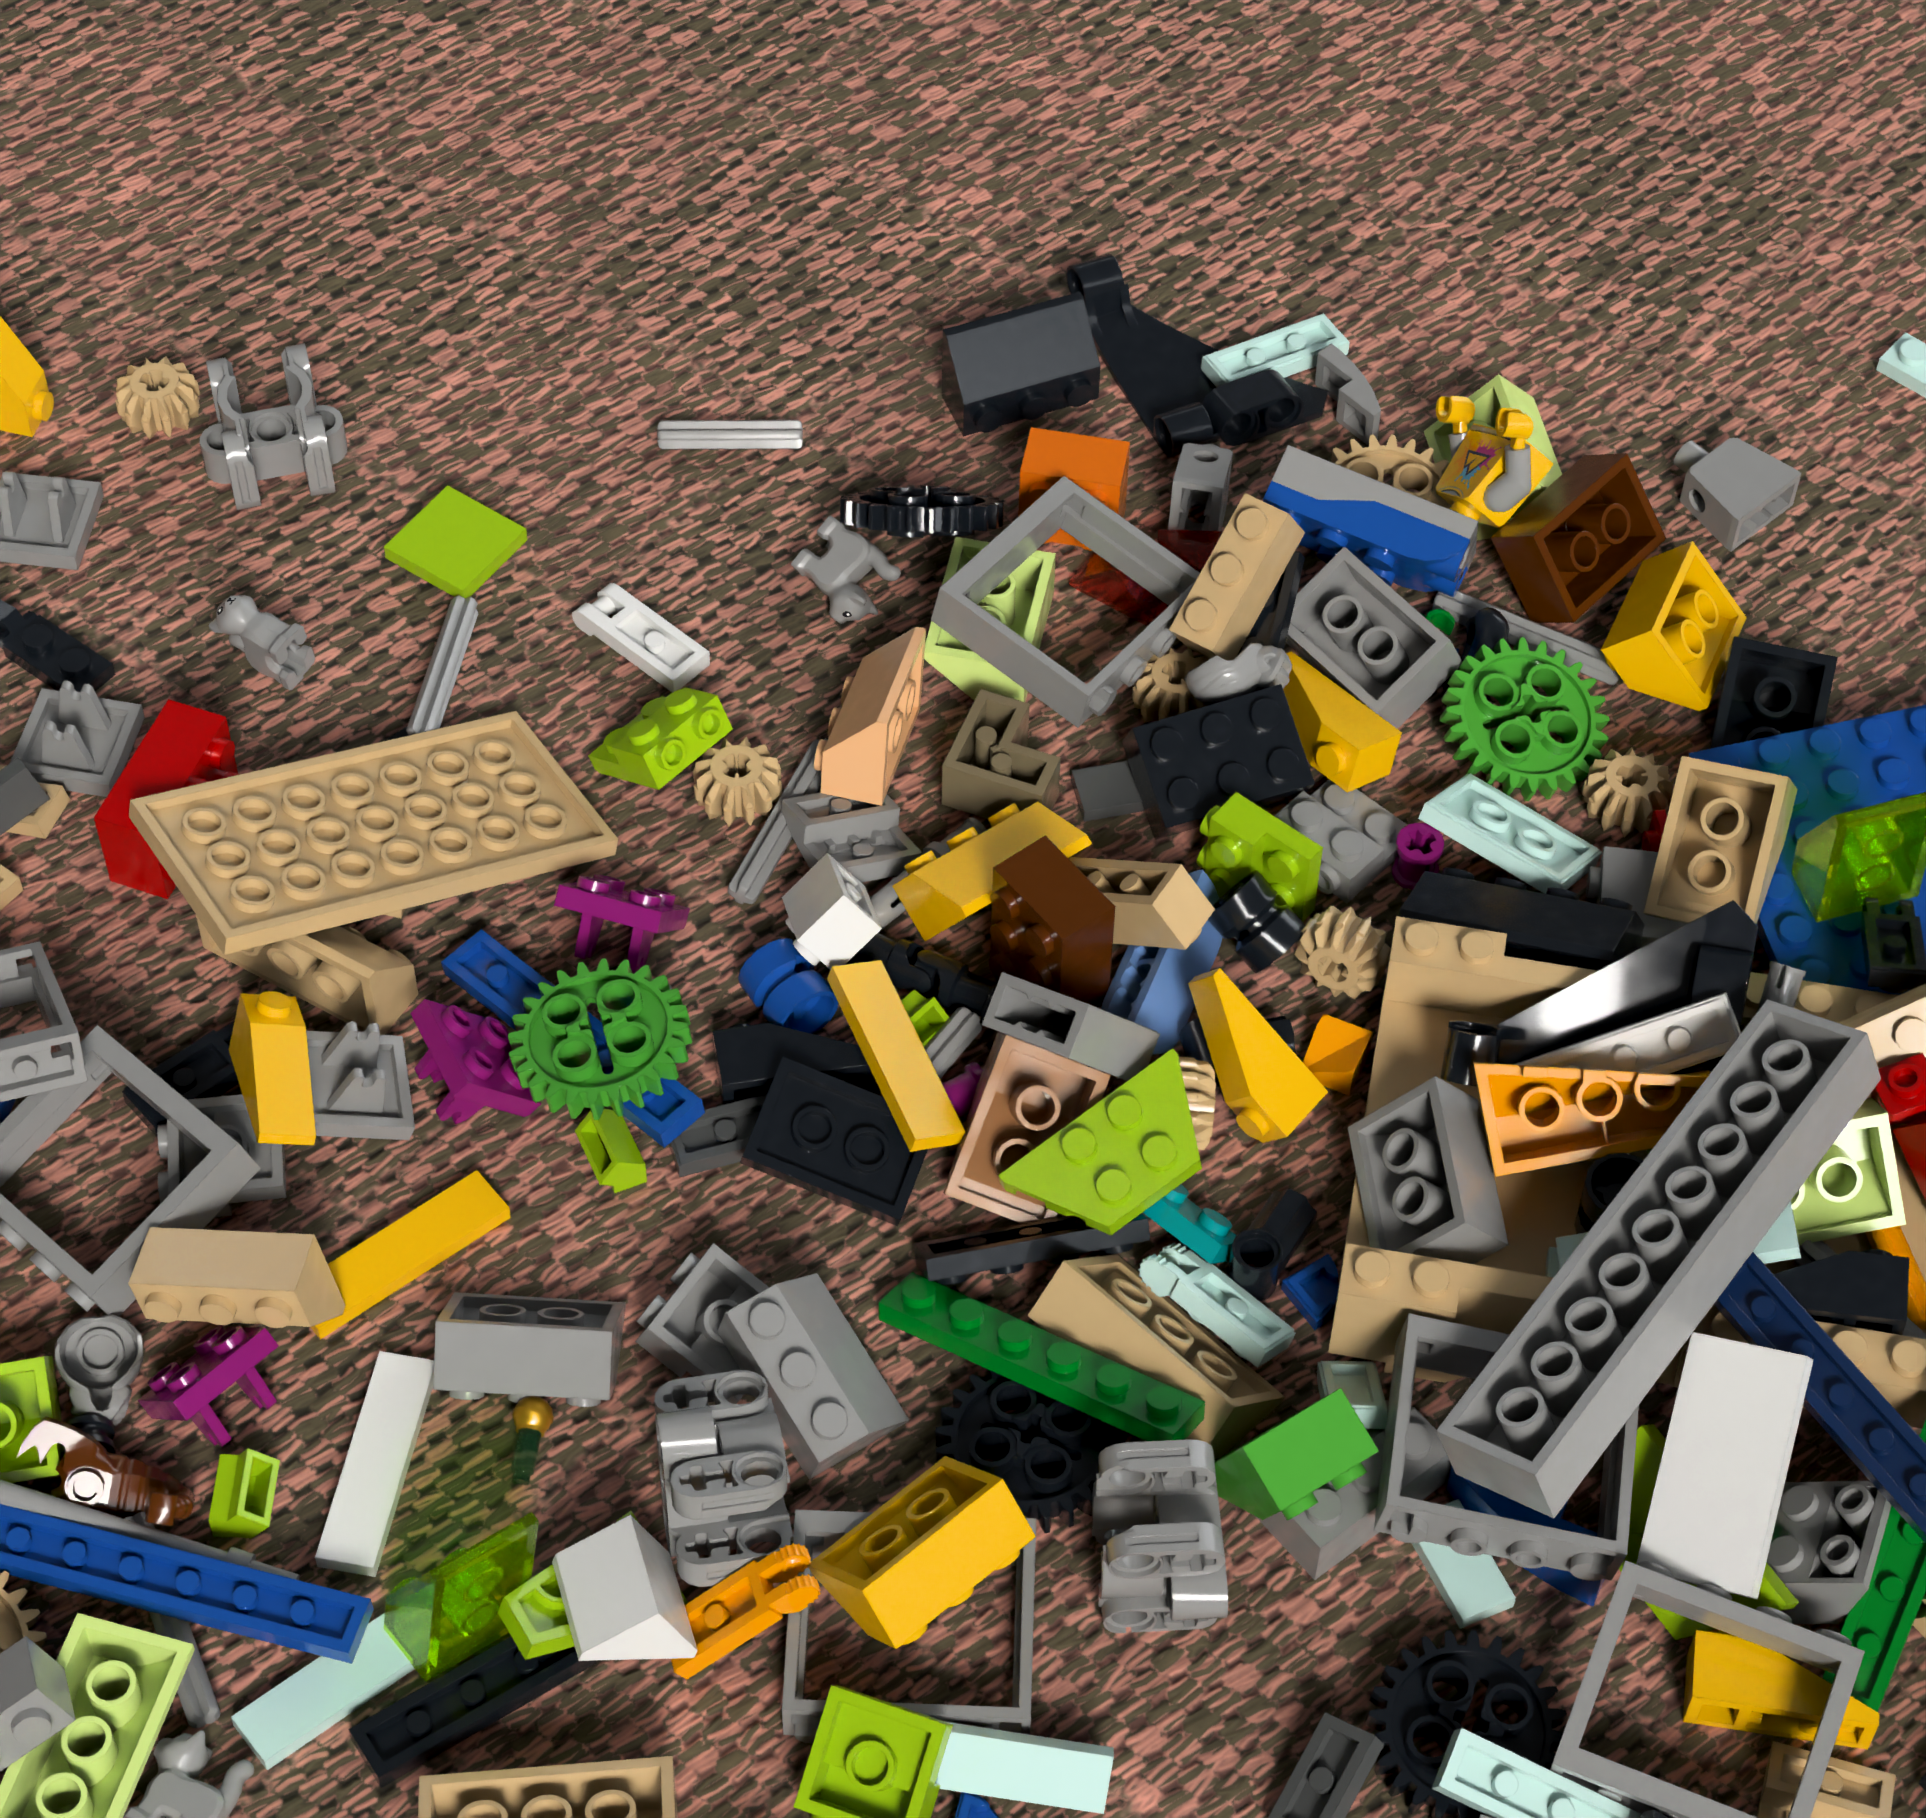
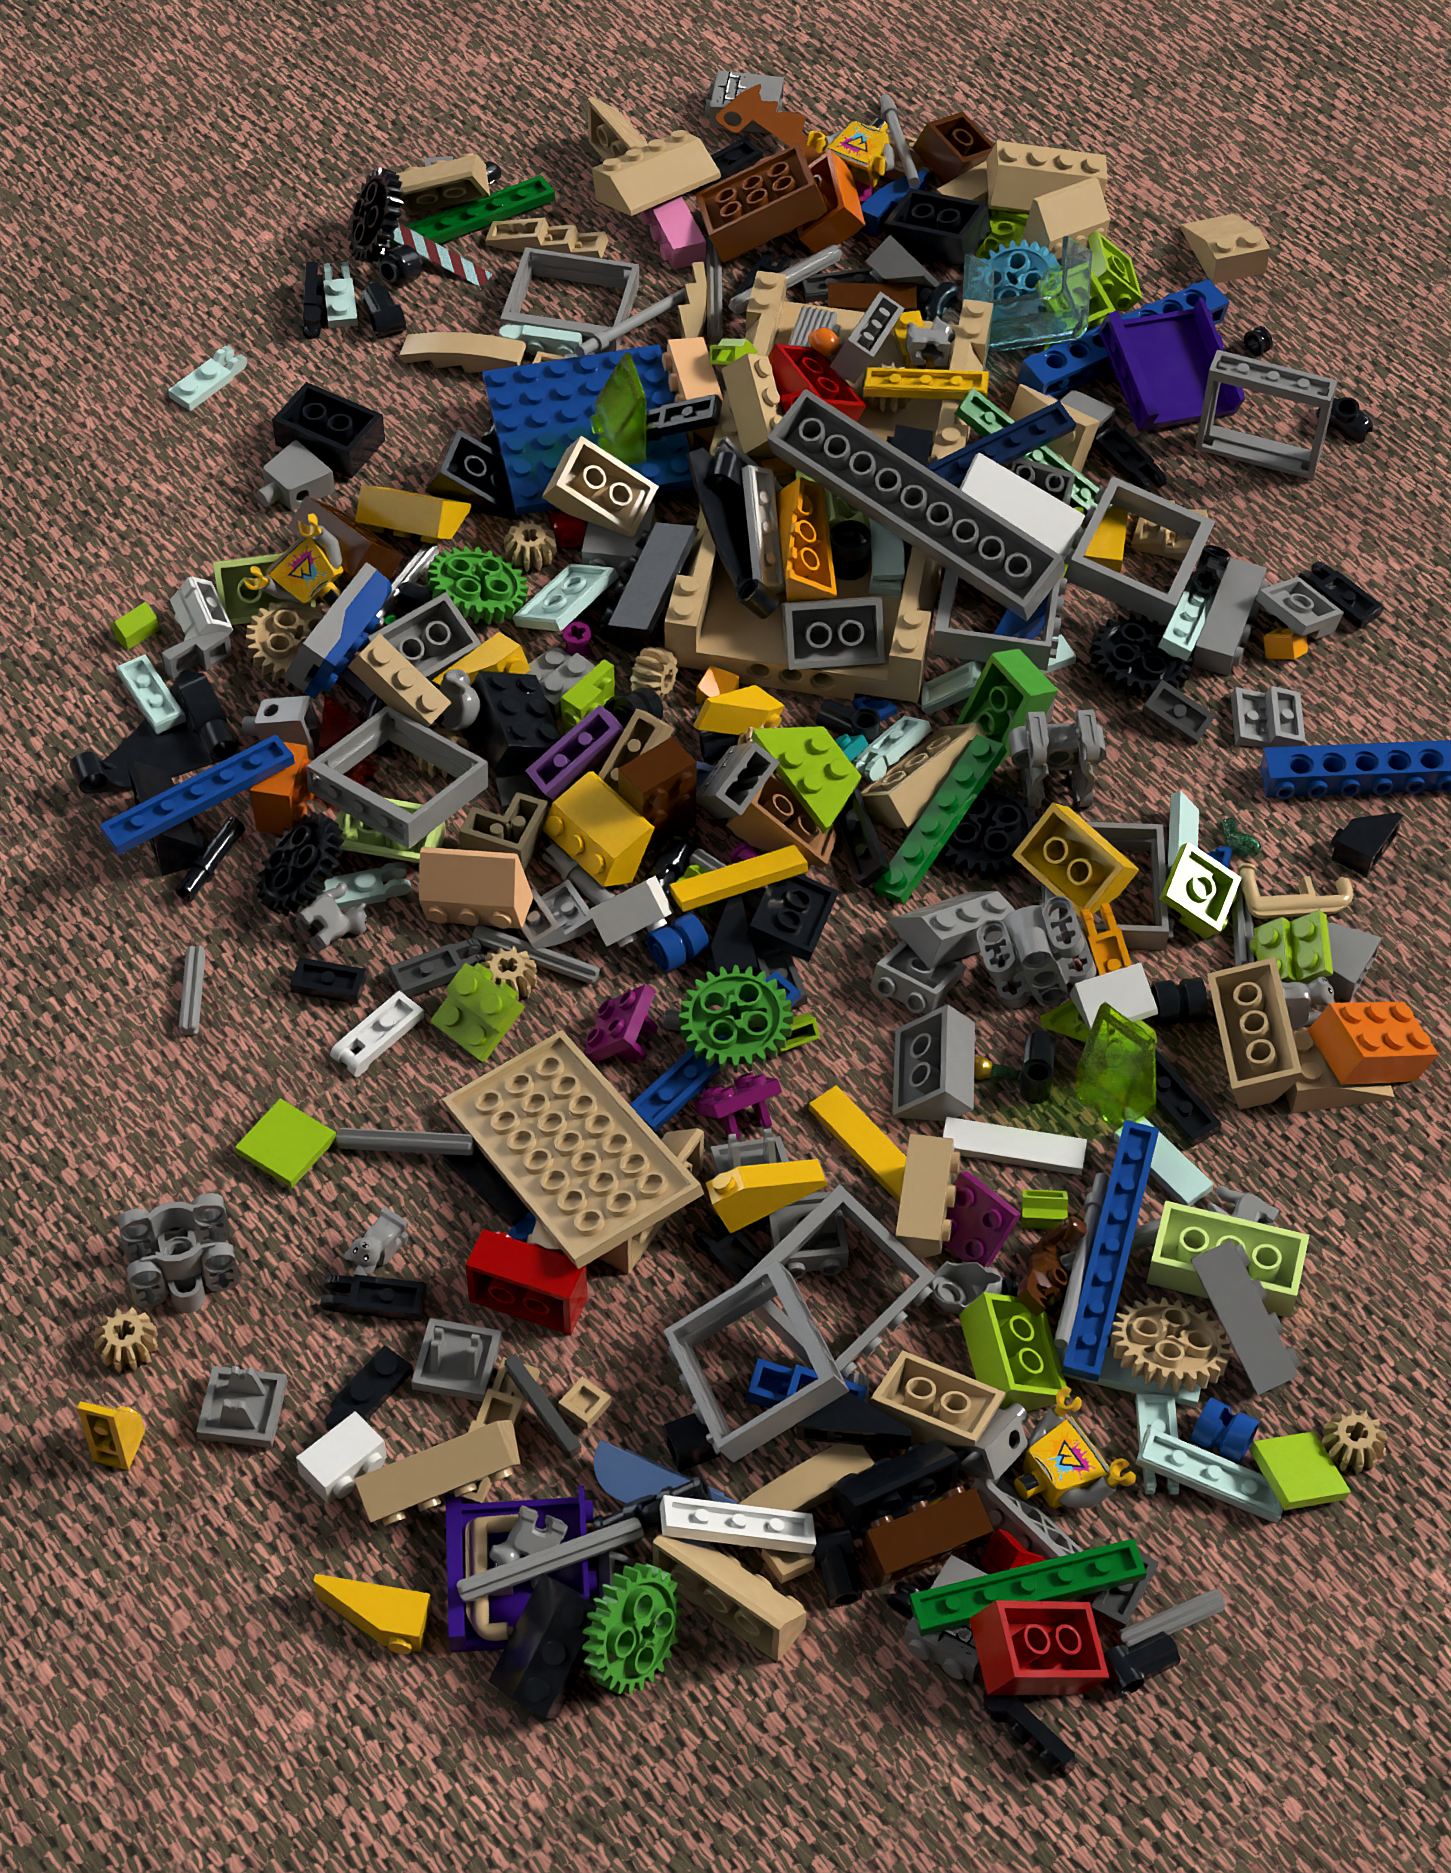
camera: 90 degrees left, 0 degrees up
none -> blue plate [100,734,295,855]
none -> lime piece [109,601,159,650]
none -> white brick [170,577,233,641]
none -> black pin [175,817,245,902]
none -> black brick [272,382,385,478]
none -> black plate [290,957,367,1004]
none -> light aqua hinge [317,862,412,910]
none -> black hinge [319,1274,427,1322]
none -> dark grey hinge [388,938,486,998]
none -> medium lavender brick [525,705,624,800]
none -> black piece [1019,1030,1056,1104]
none -> black wheel [1150,977,1208,1026]

